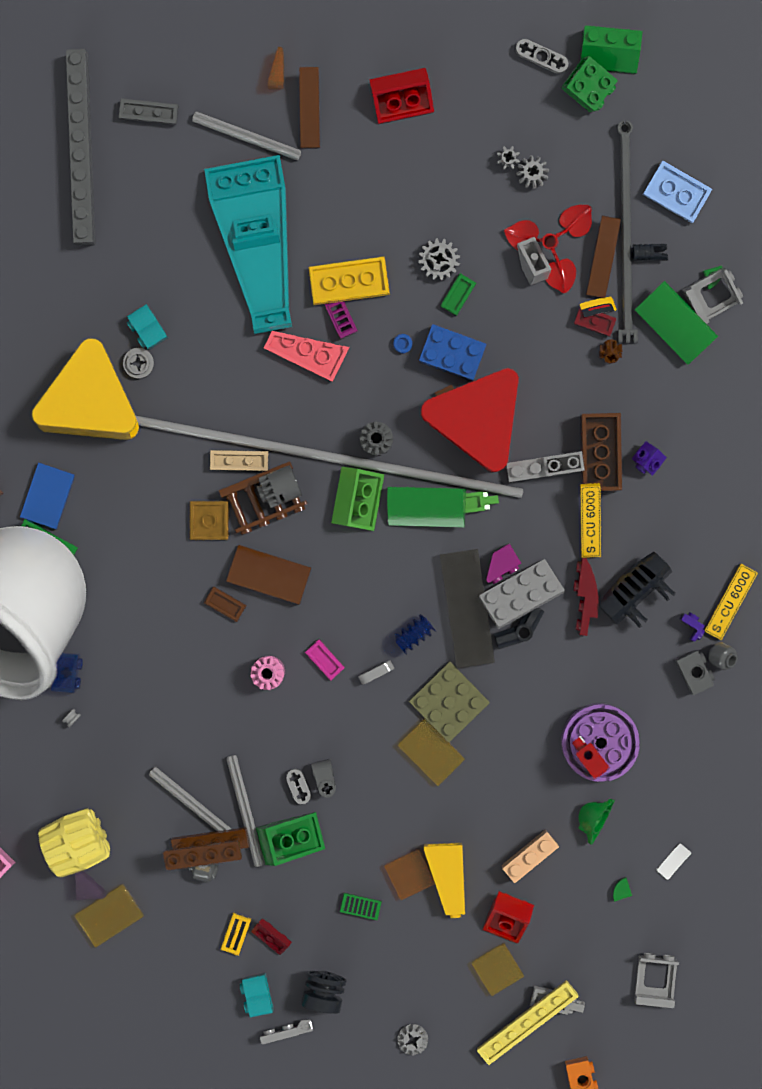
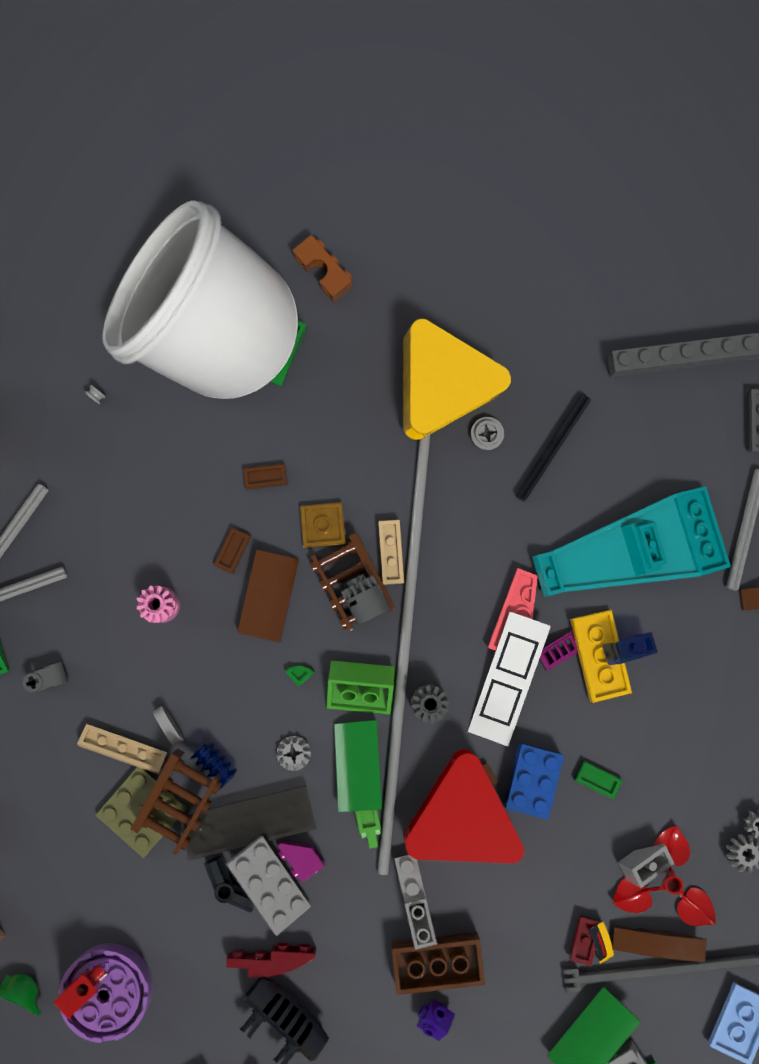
camera: 80 degrees right, 5 degrees down
blue tile [20,463,75,529] -> none
clear blue brick [51,652,83,693] -> none
teal brick [127,304,168,350] -> none
light grey beam [286,768,311,804] -> none
dark pink tile [305,639,345,681] -> none
blue tile [393,334,412,354] -> none
clear yellow tile [398,718,465,786] -> none
light grey gear [418,238,460,281] -> none
yellow tile [580,483,601,558] -> none
reddish brown gear [599,339,623,363] -> none
black hinge [632,244,668,261] -> none
none -> tan plate [77,724,168,774]
none -> reddish brown fence [130,748,222,855]
none -> reddish brown tile [243,463,288,490]
none -> light grey gear [276,736,311,771]
none -> green tile [285,665,315,687]
none -> white sticker [468,612,551,746]
none -> black axle [516,394,591,502]
none -> clear blue panel [603,632,658,666]

